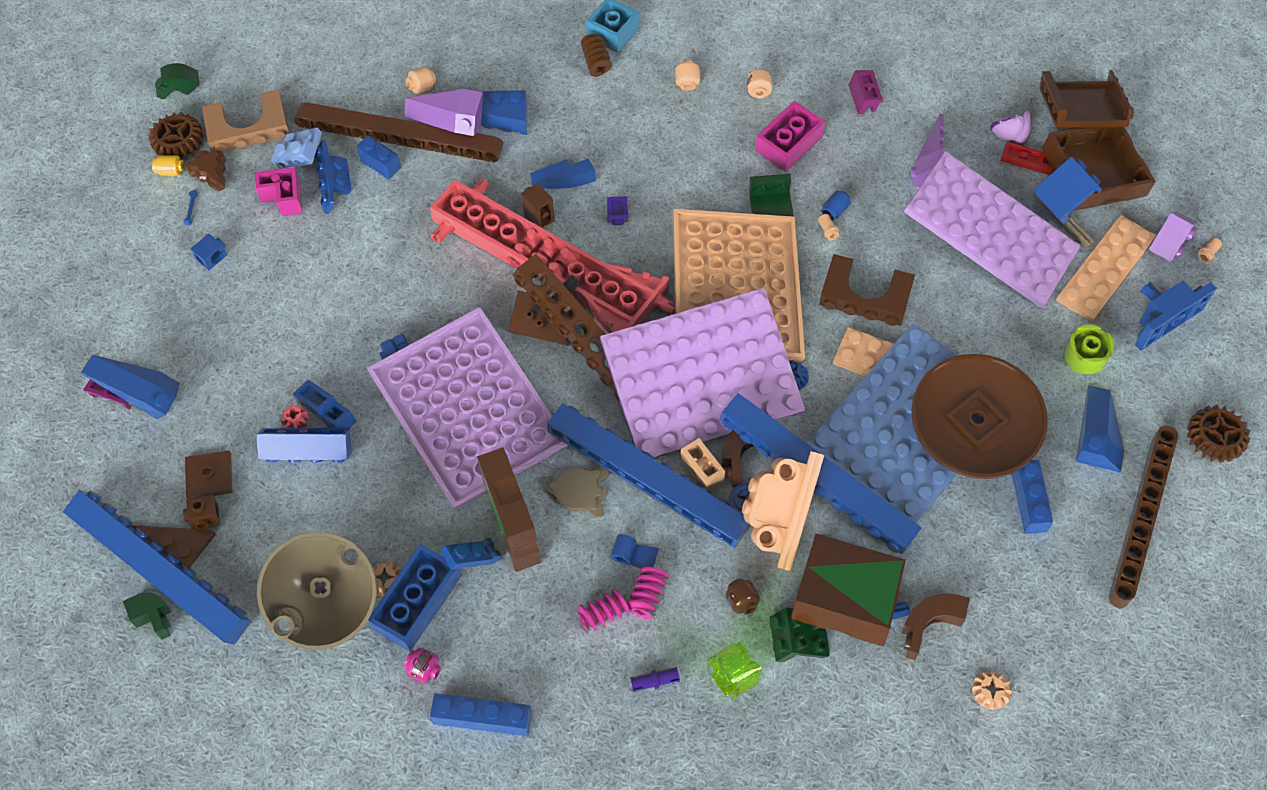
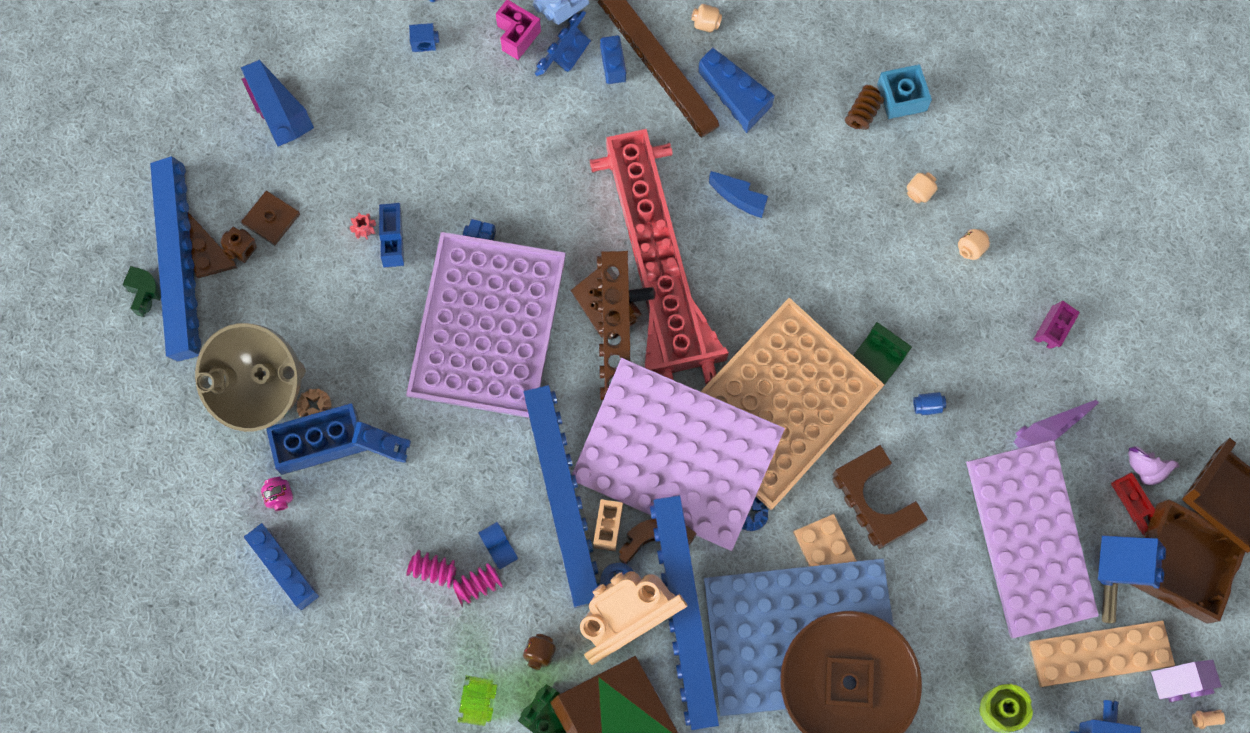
camera: 40 degrees right, 10 degrees up
brick [257,428,351,463] -> none
medium lavender wedge [404,88,484,136] -> none
reddish brown tile [477,447,541,572] -> none
reddish brown brick [521,183,555,229] -> none
dark tan tile [546,466,609,519] -> none
dark purple bracket [607,196,628,225] -> none
dark purple pin [630,666,680,692] -> none
dark pink brick [755,101,825,172] -> none
light nougat pin [818,214,839,241] -> none

